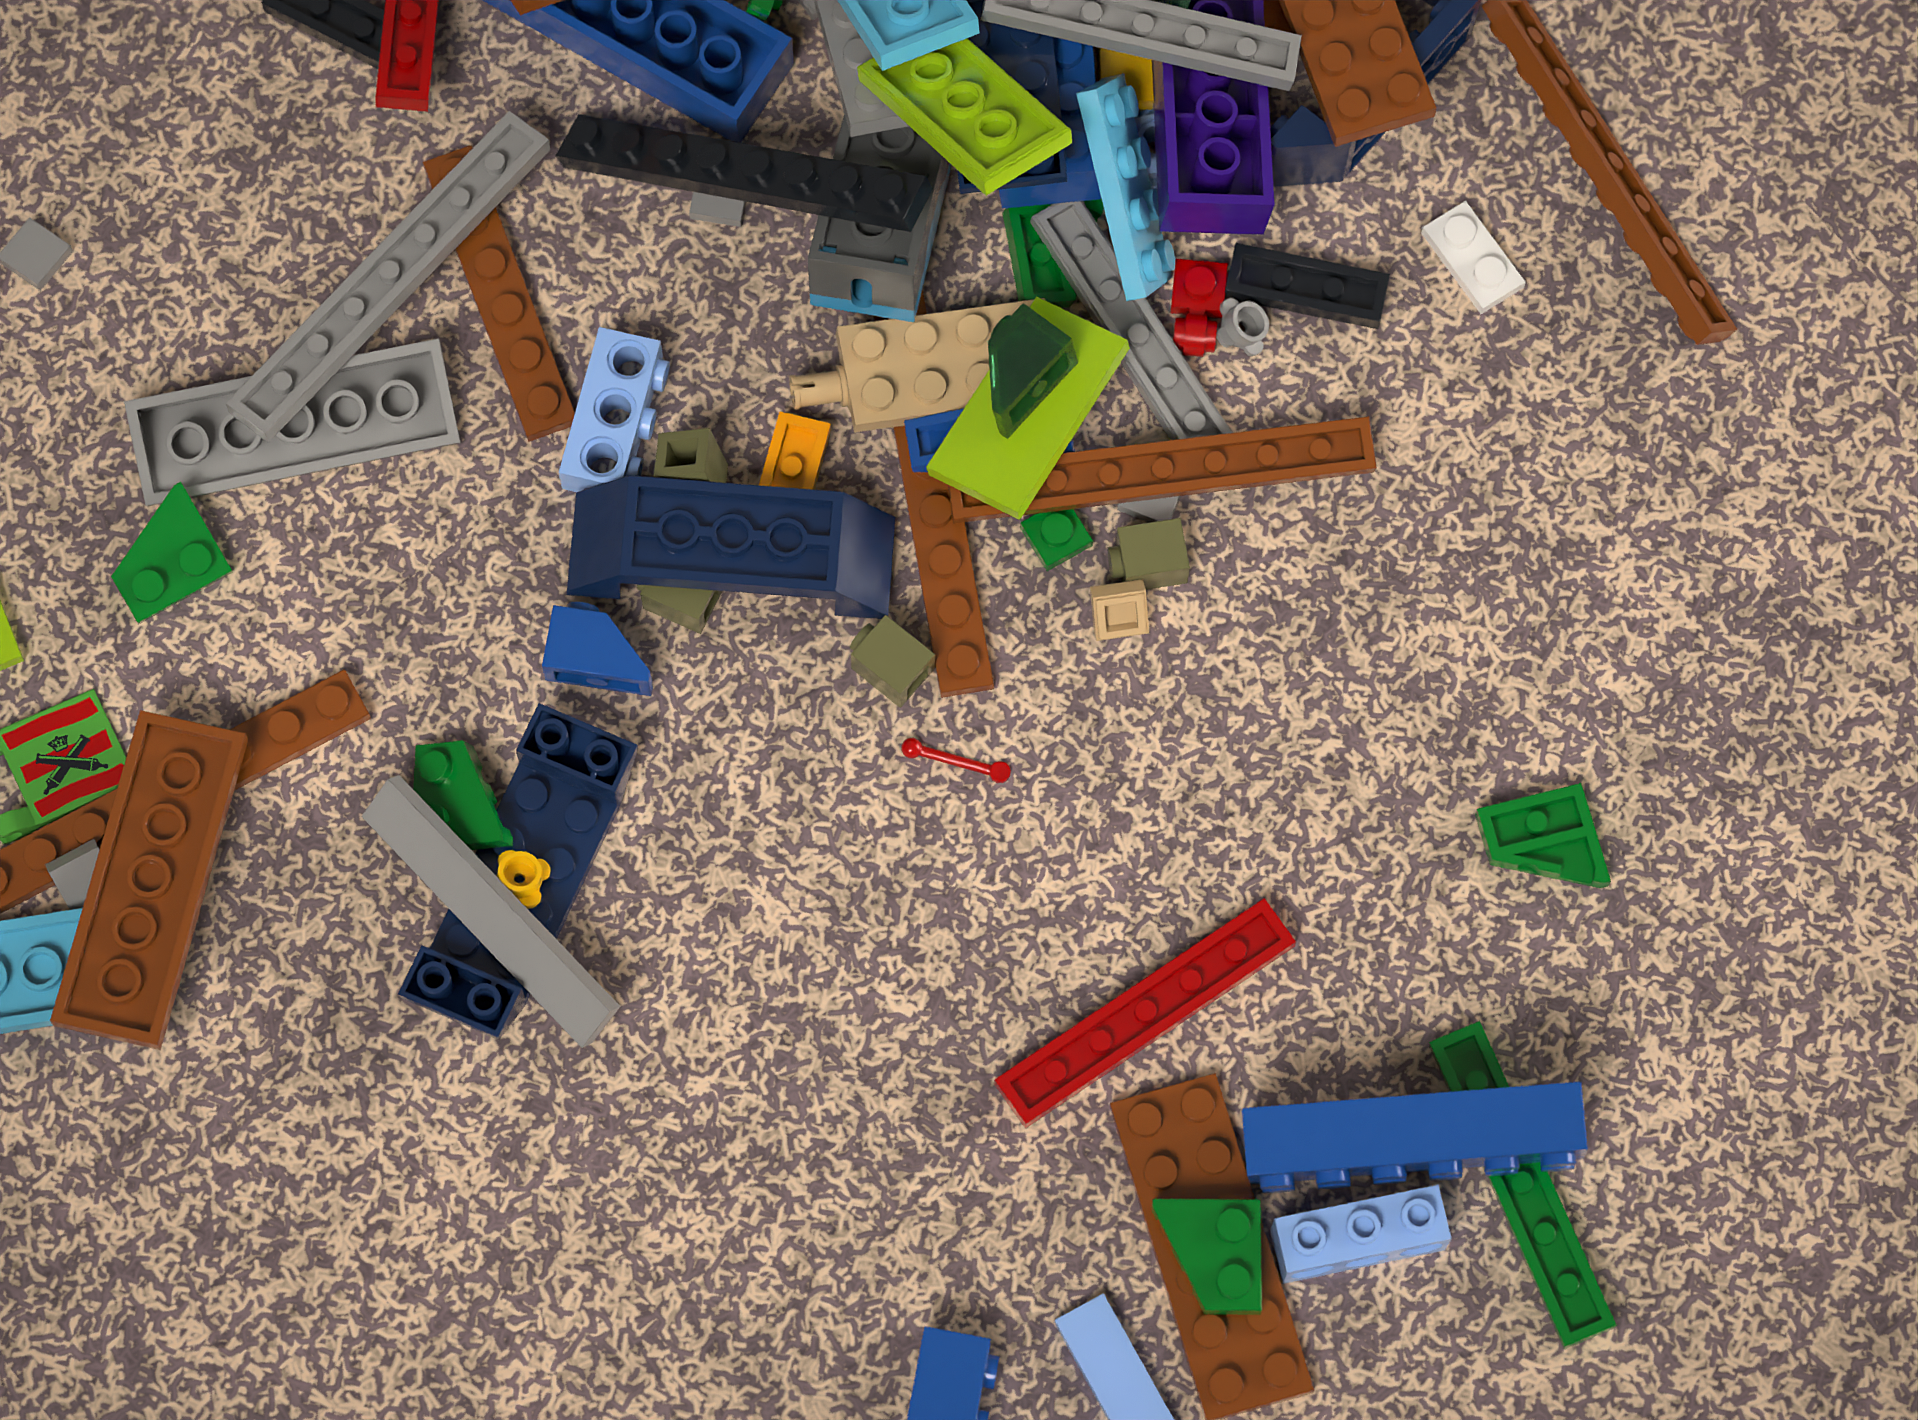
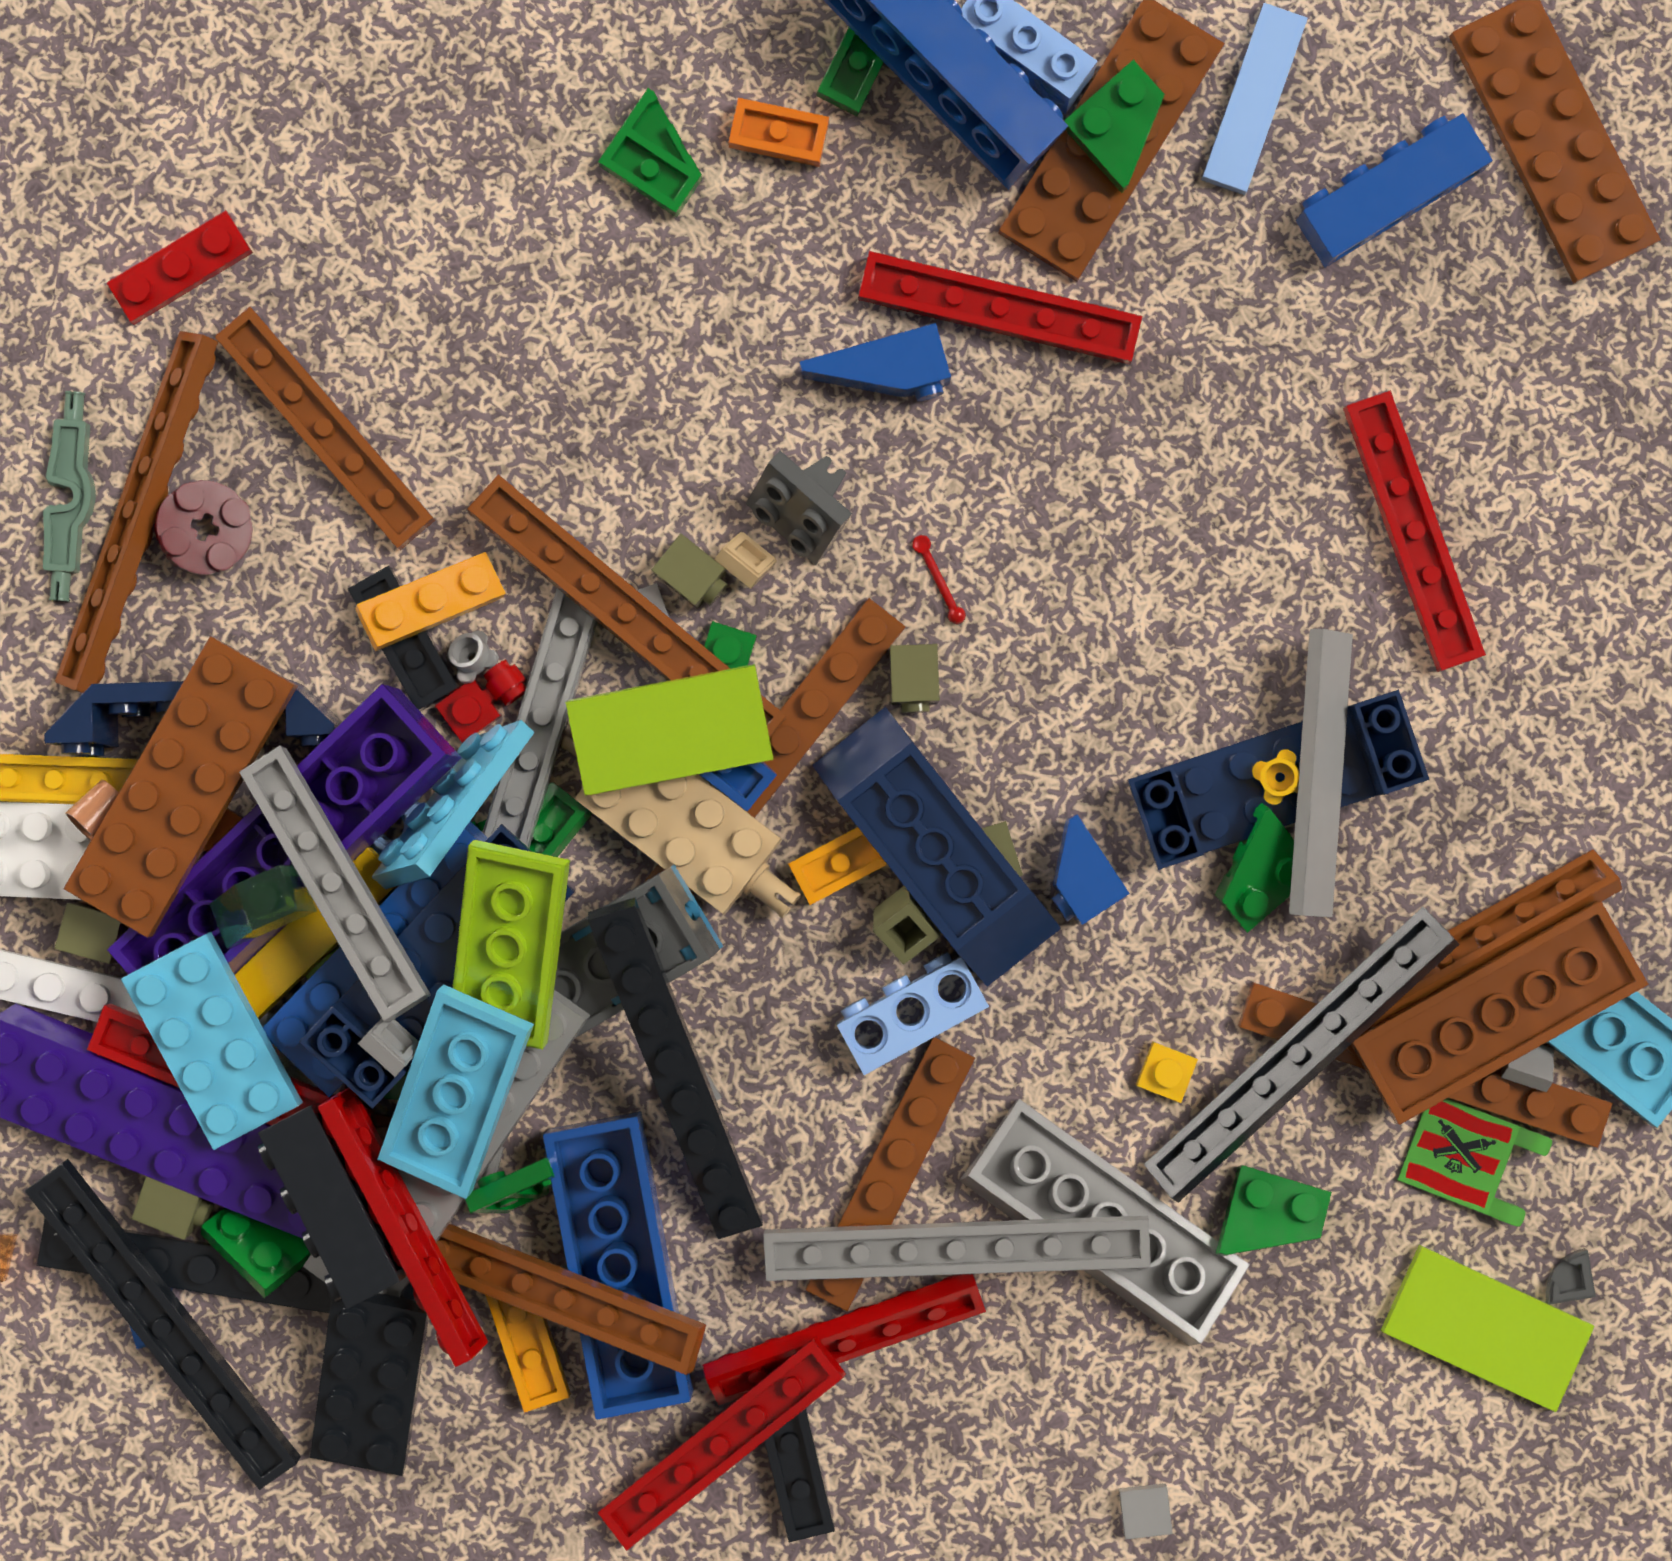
camera: 130 degrees left, 15 degrees up
clear green slope [988,303,1078,439] -> none
white plate [1421,201,1525,314] -> none
none -> sand green piece [43,391,96,602]
none -> red plate [106,210,253,325]
none -> plate [154,480,253,575]
none -> dark orange plate [214,306,435,551]
none -> light orange plate [355,552,506,651]
none -> red plate [702,1274,986,1405]
none -> orange plate [728,97,829,167]
none -> dark grey plate [746,451,852,565]
none -> blue slope [800,323,951,401]
none -> yellow plate [1136,1041,1198,1103]
none -> plate [1144,907,1460,1203]
none -> red plate [1343,390,1486,672]
none -> dark orange plate [1373,849,1622,1026]

